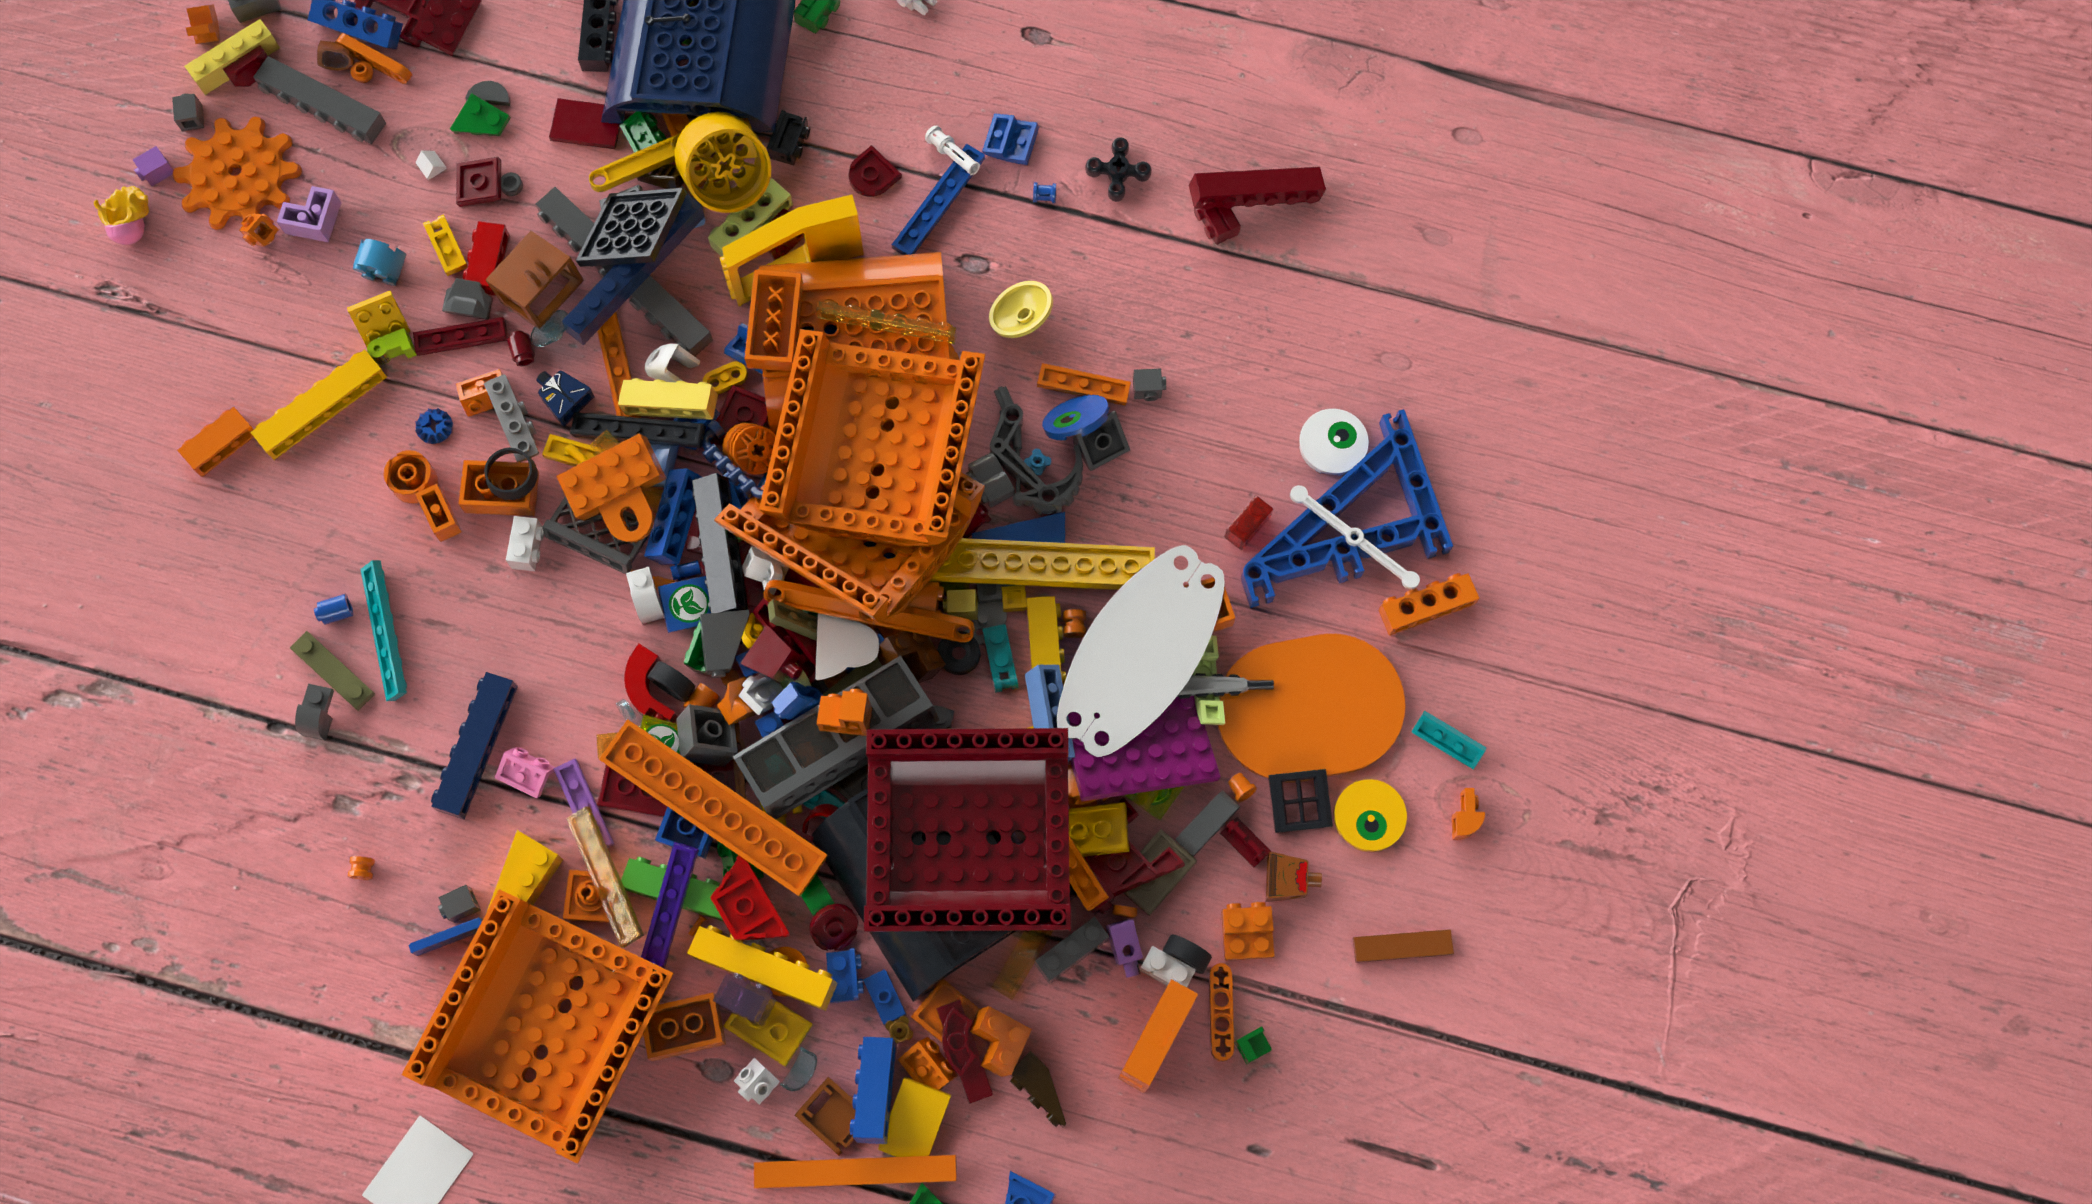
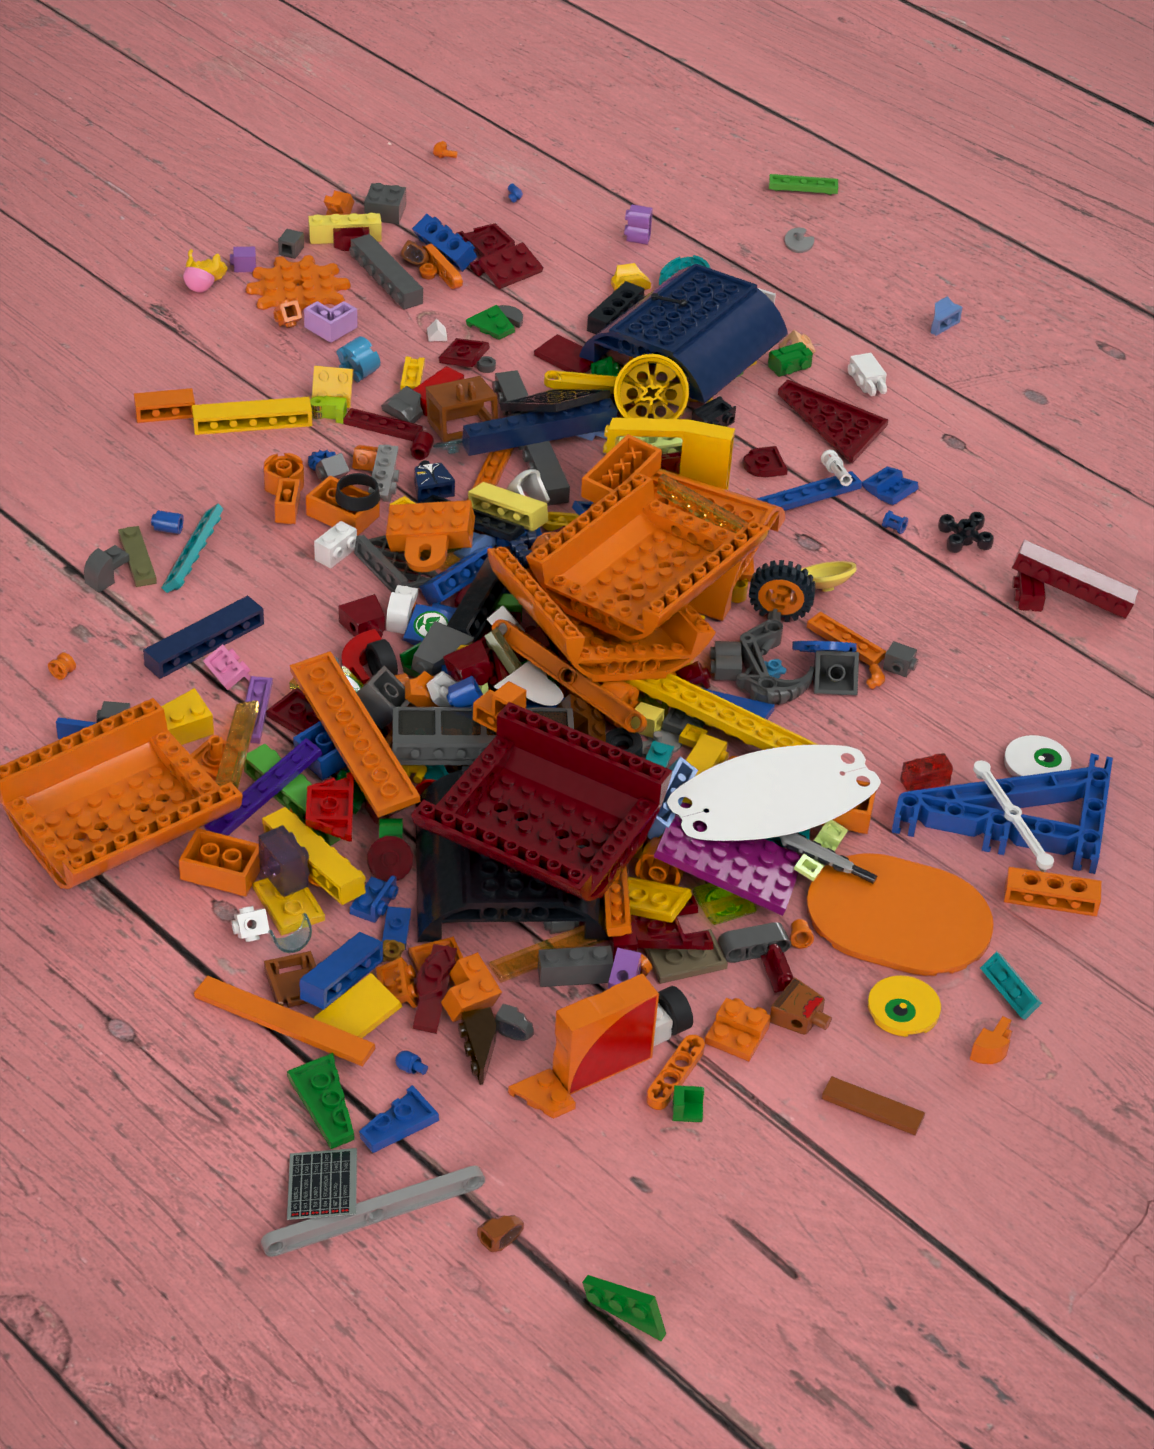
camera: 30 degrees right, 30 degrees down
black piece [1268,769,1333,833] -> none
none -> brick [315,453,350,482]
none -> dark red torso [338,594,385,638]
none -> blue cylinder [395,1050,428,1075]
none -> dark grey rock [495,1004,534,1041]
none -> orange wing [508,1068,576,1119]
none -> wheel [749,560,816,622]
none -> dark red wing [778,379,888,464]
none -> orange arm [866,664,885,689]

